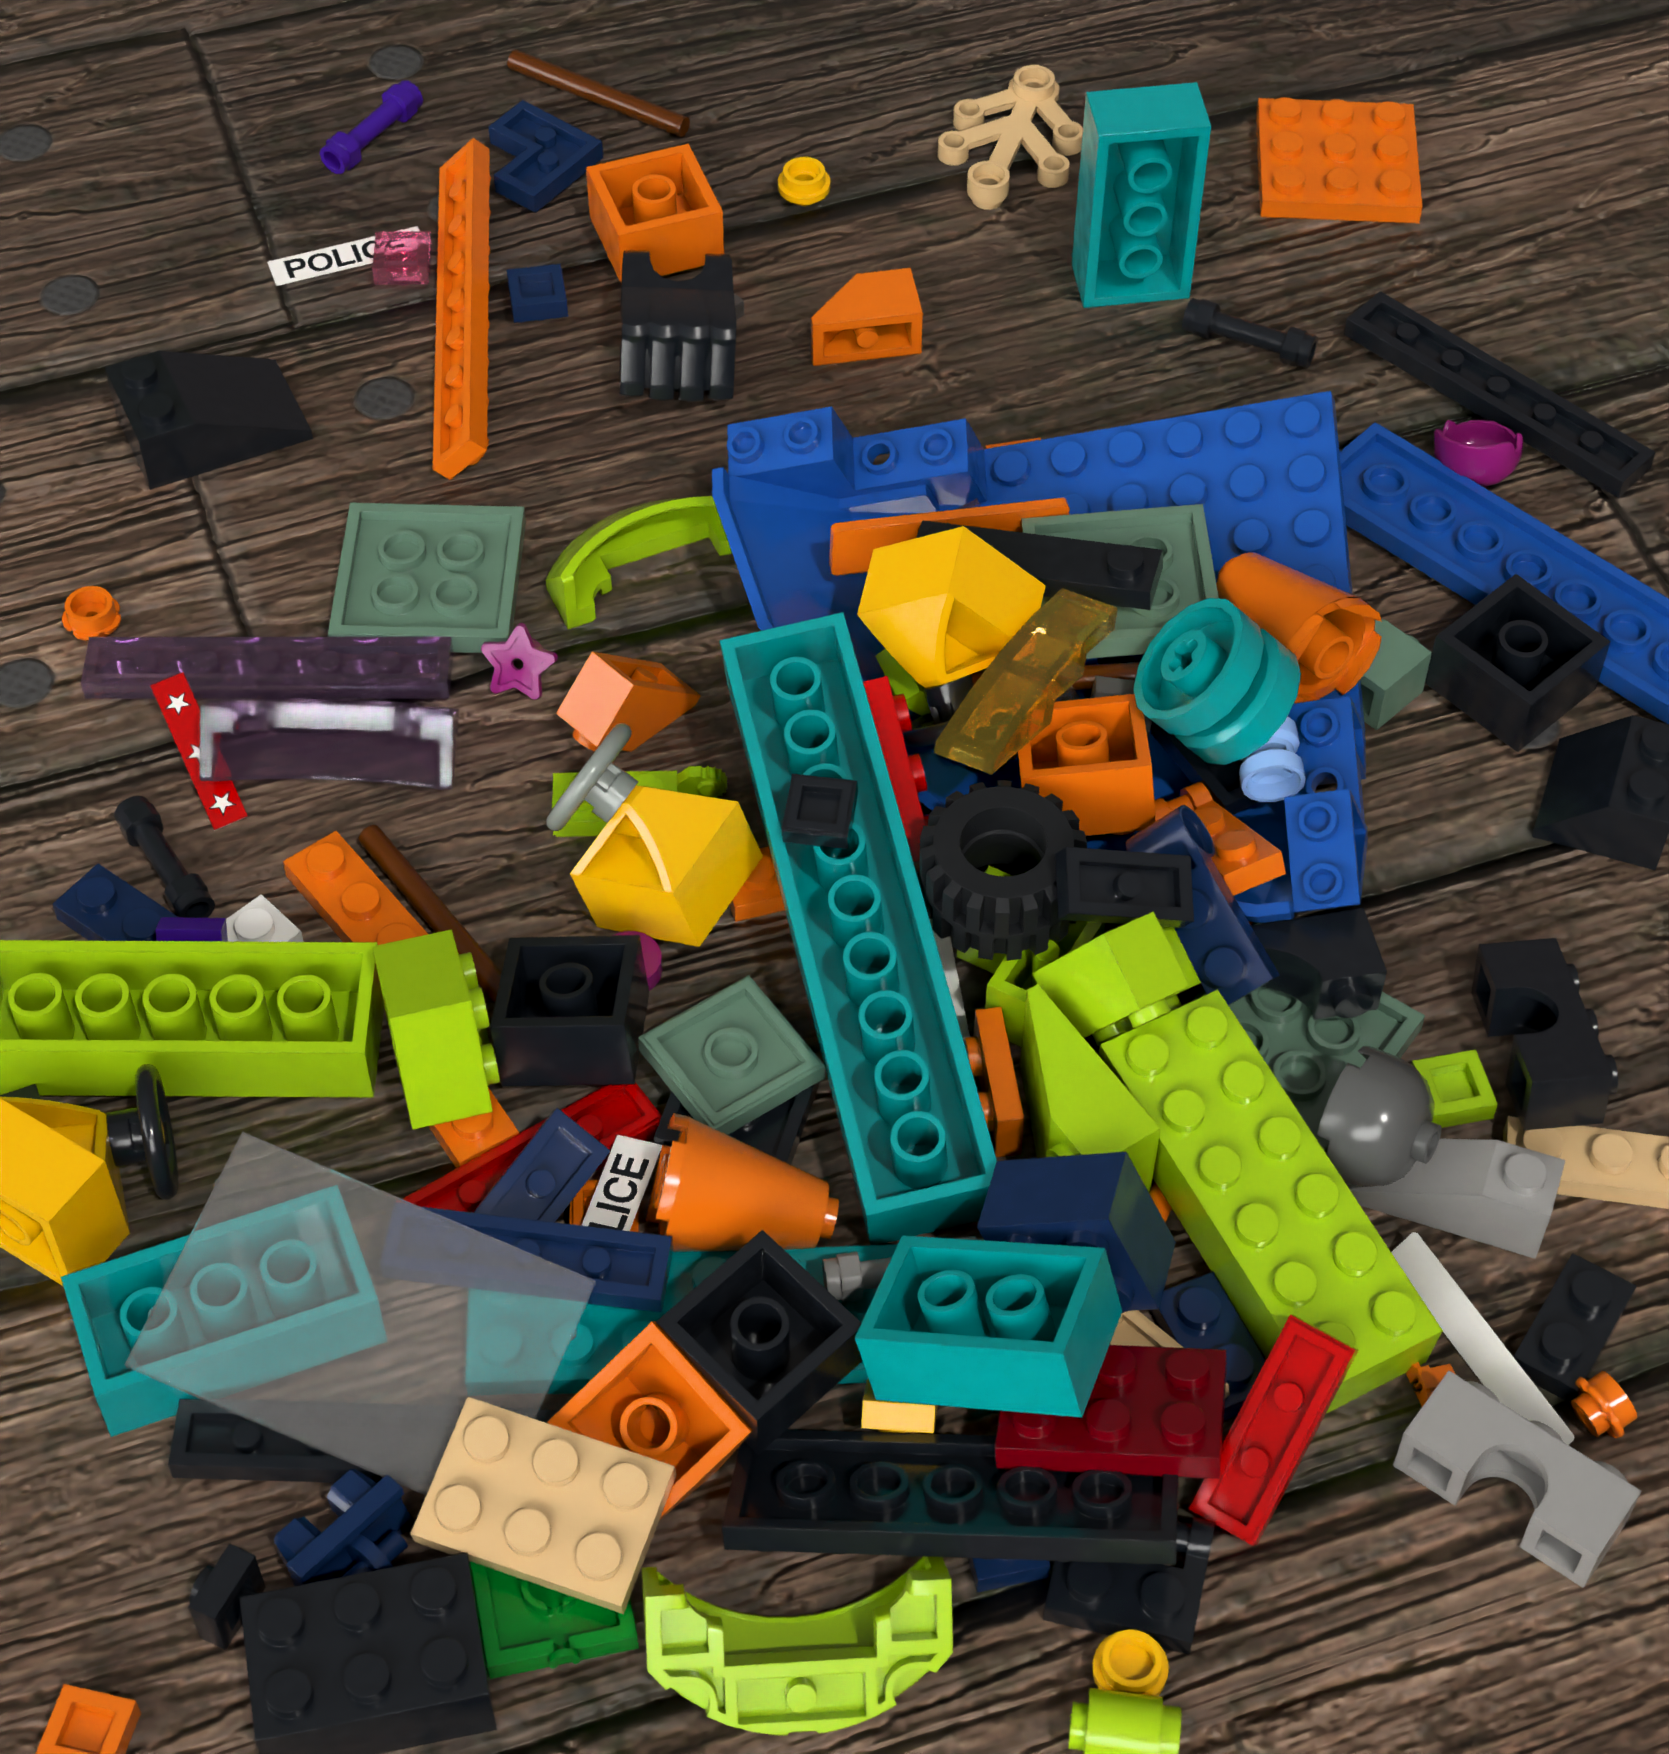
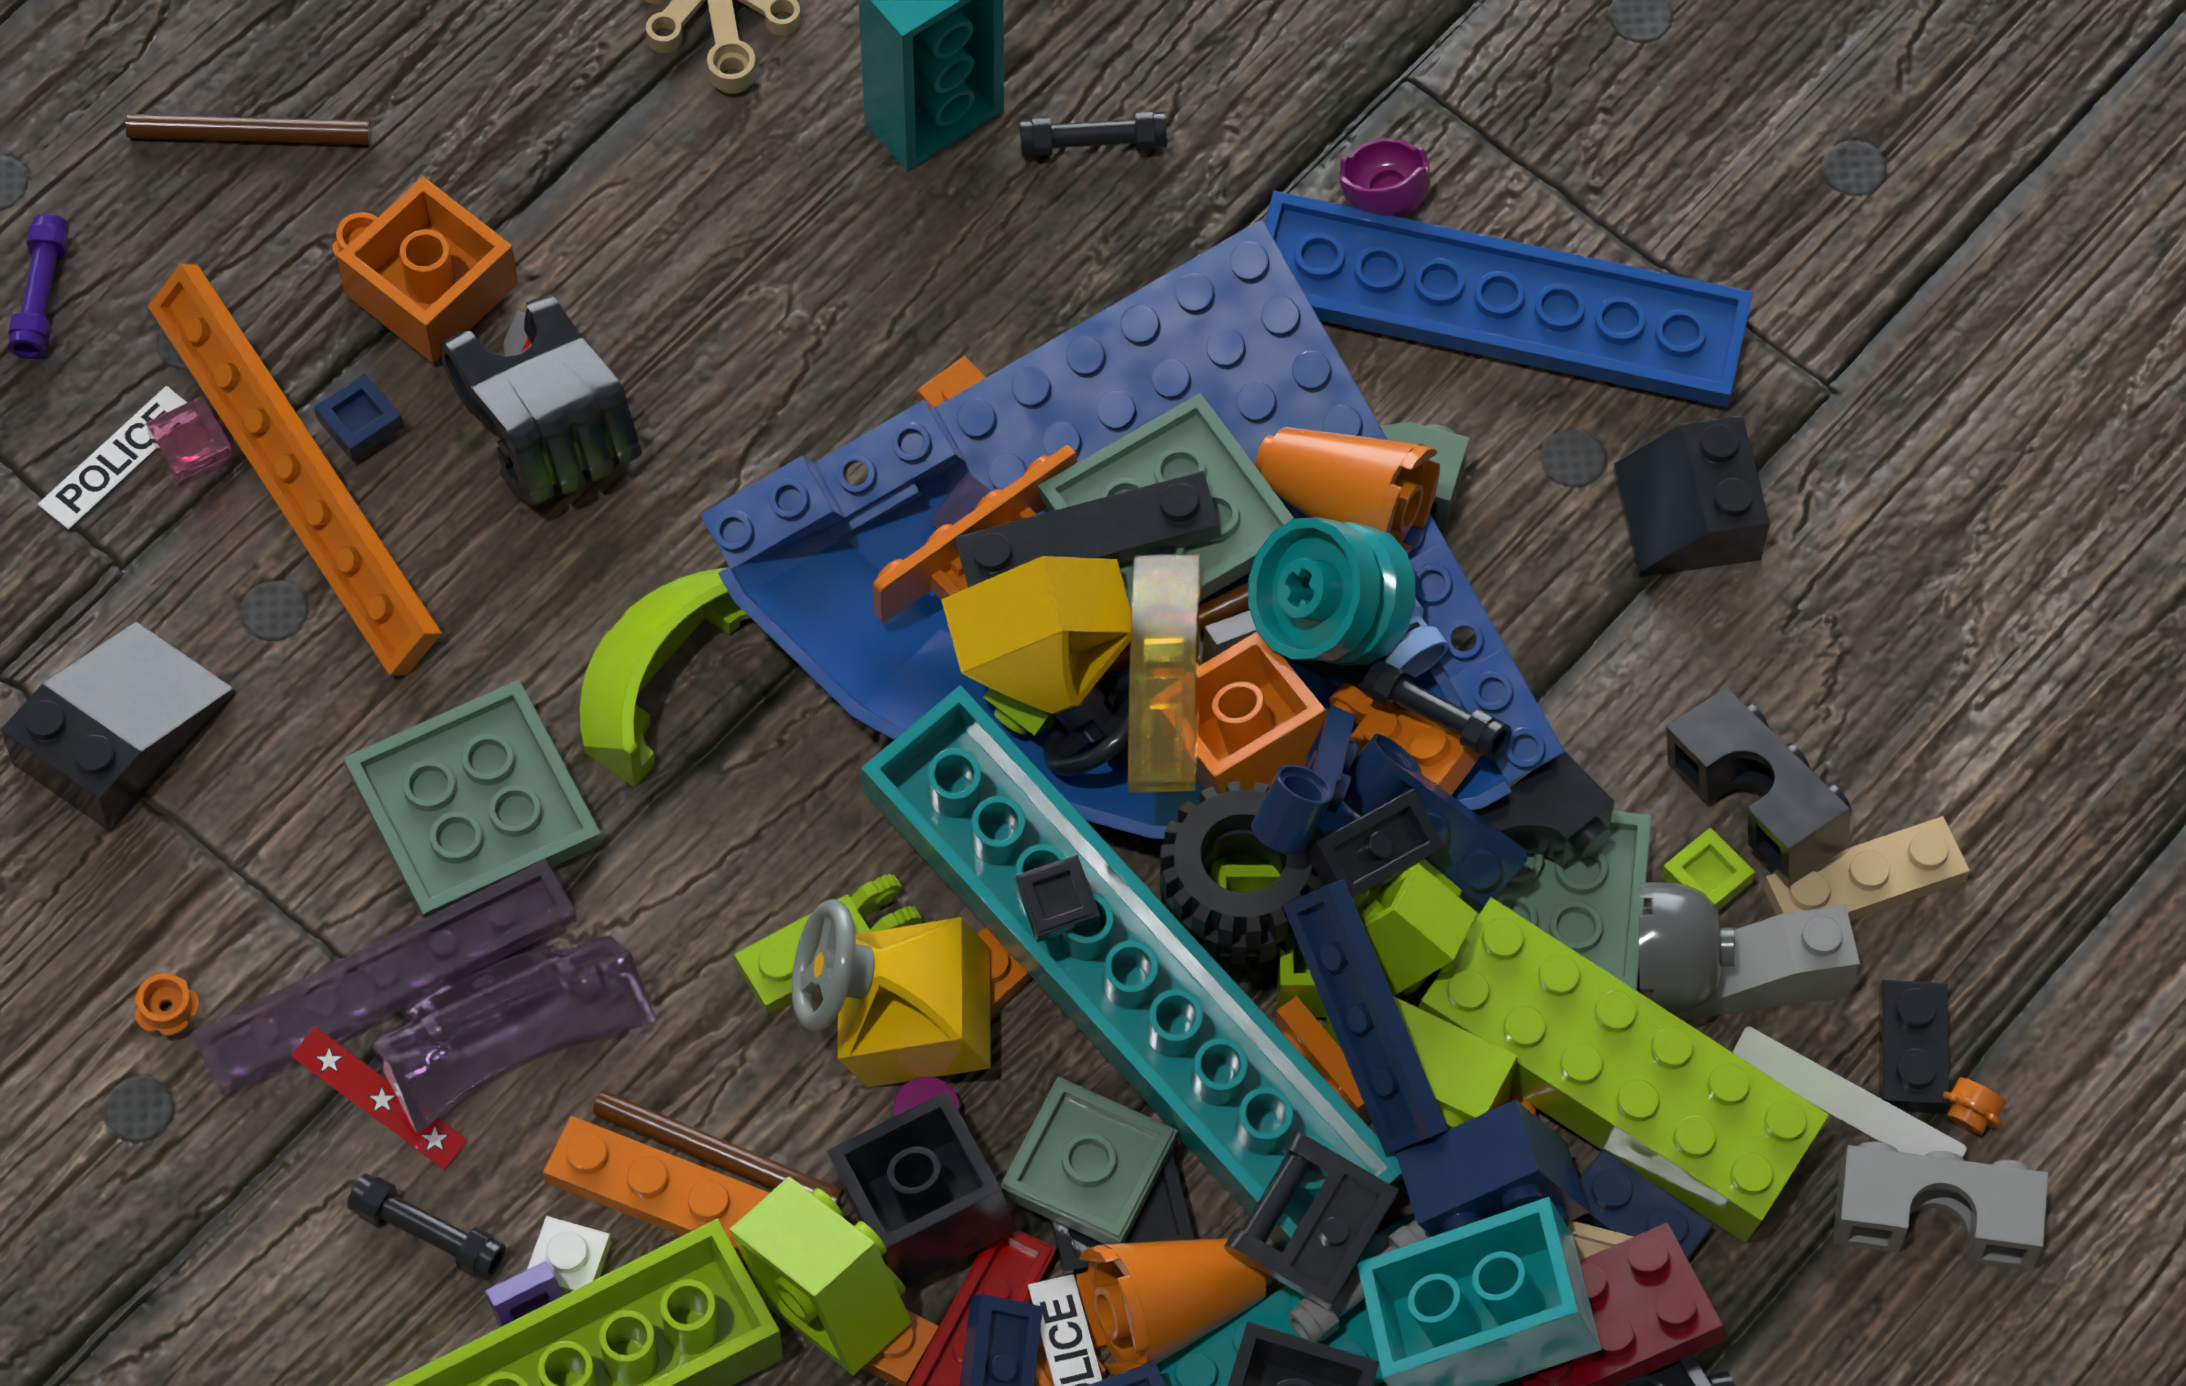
camera: 30 degrees left, 10 degrees up
dark blue plate [52,864,178,941] -> none
magenta plate [481,623,558,700] -> none
dark blue plate [488,100,603,213] -> none
orange slope [556,651,701,752] -> none
yellow plate [778,157,830,206] -> none
orange slope [811,268,923,366] -> none
red plate [863,676,929,877] -> none
red tile [1189,1314,1359,1546] -> none
black plate [1344,291,1656,498] -> none
orange piece [1406,1362,1455,1407] -> none
black brick [1425,574,1611,752] -> none
none -> black plate [1224,1132,1399,1310]
none -> dark blue plate [1251,705,1359,855]
none -> dark blue plate [1283,879,1448,1155]
none -> black bar [1362,660,1512,761]

